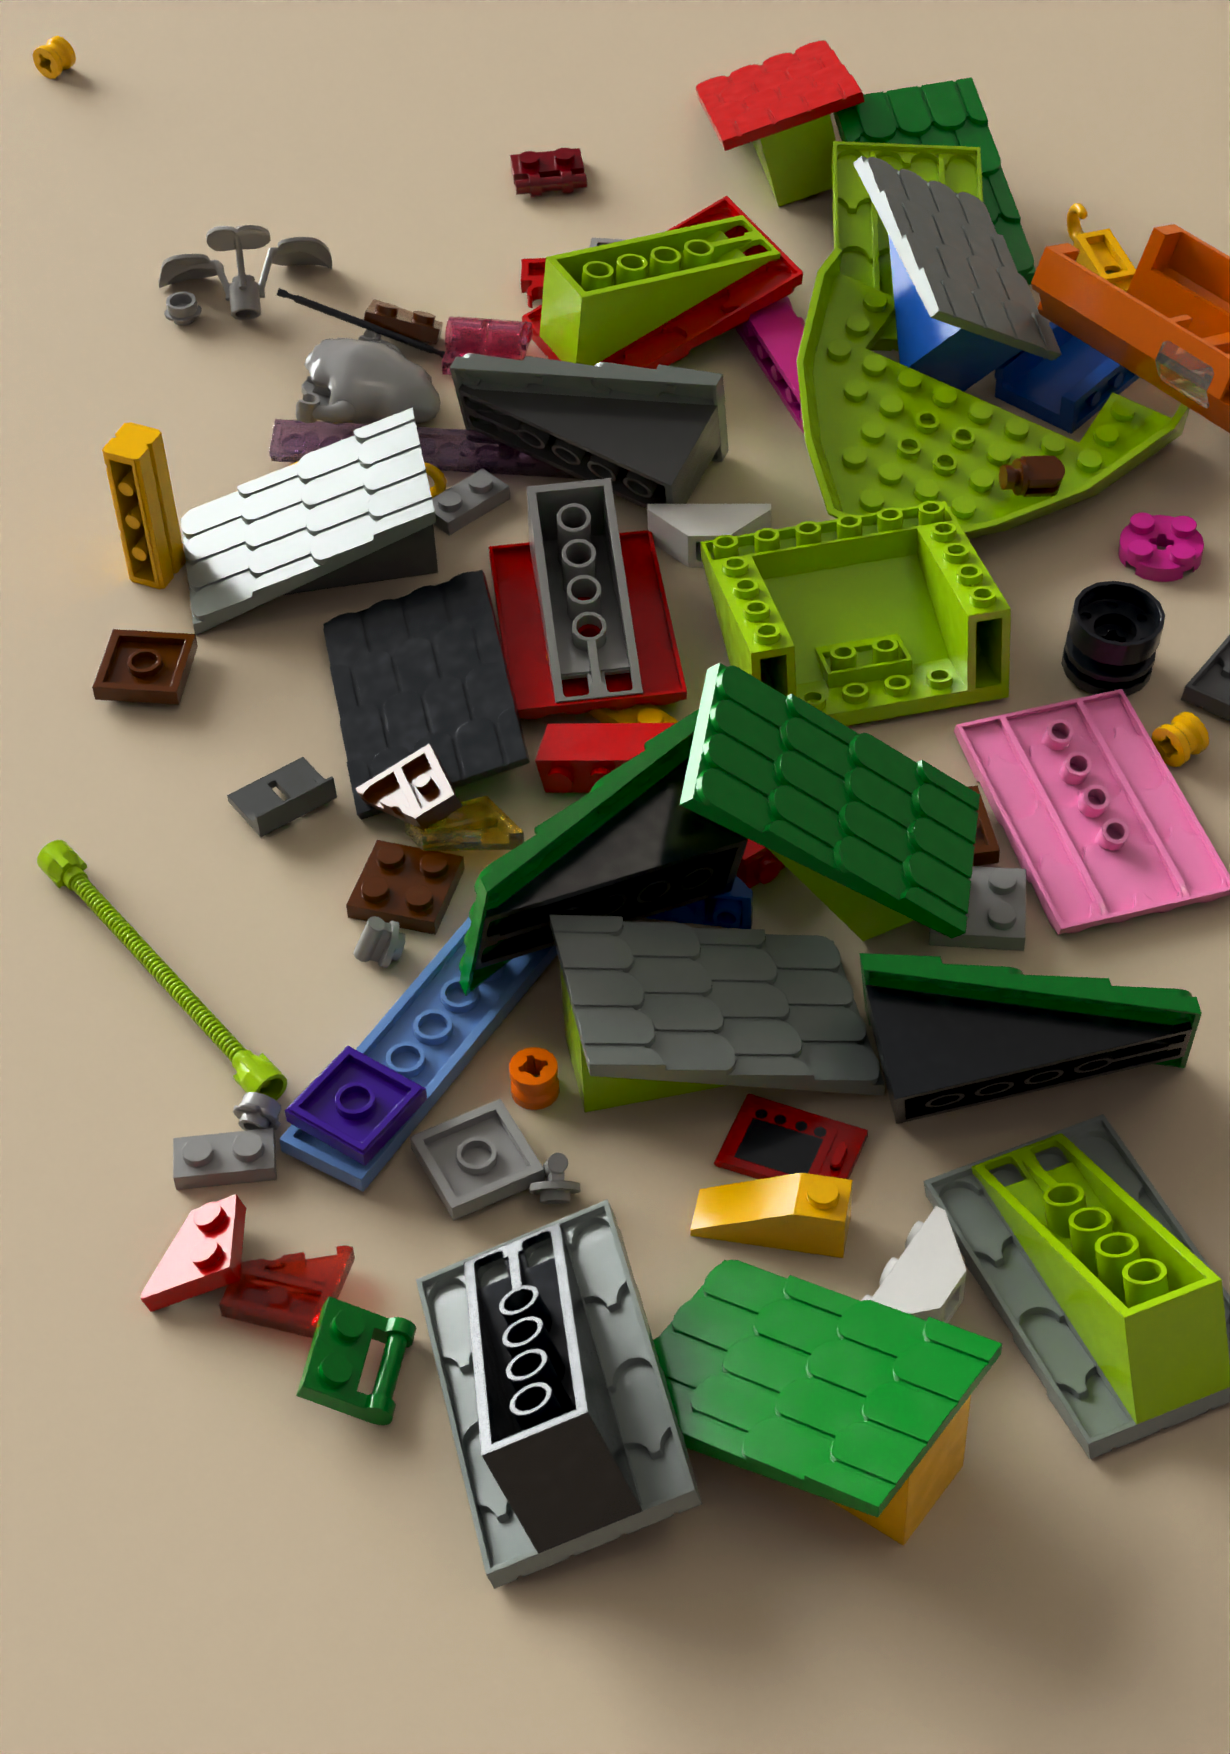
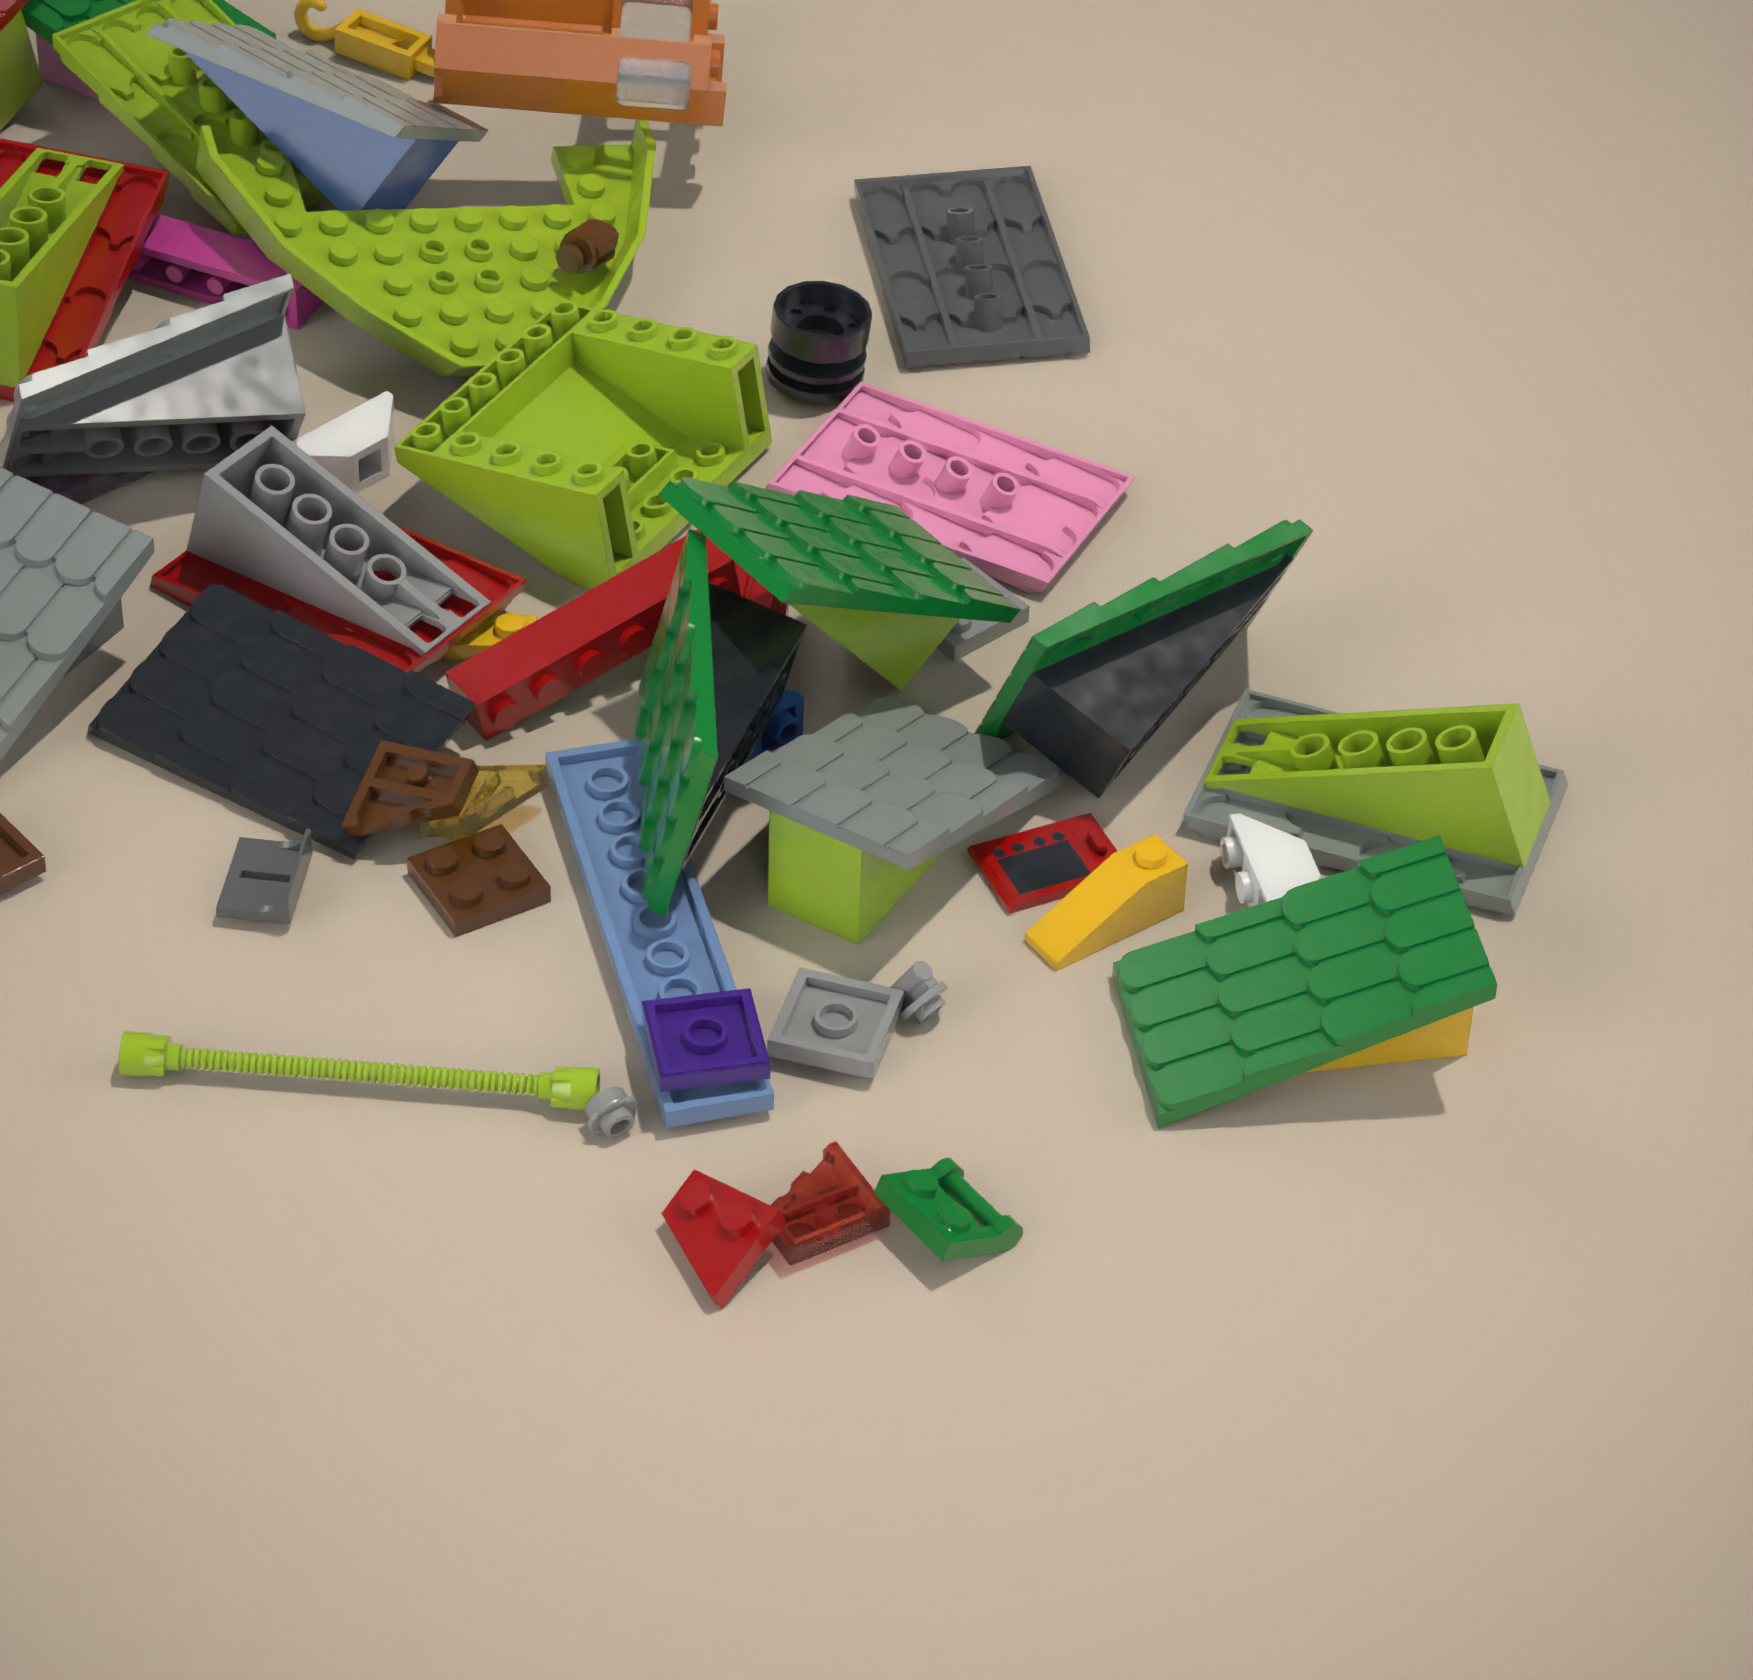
camera: 50 degrees left, 5 degrees down
light grey plate [173,1128,277,1190] -> none
light grey plate [353,916,406,968] -> none
piece [416,1200,702,1589] -> none
orange wheel [509,1047,560,1110] -> none
blue panel [994,322,1140,434] -> none
dark pink plate [1118,512,1204,582] -> none
yellow wheel [1151,711,1209,767] -> none

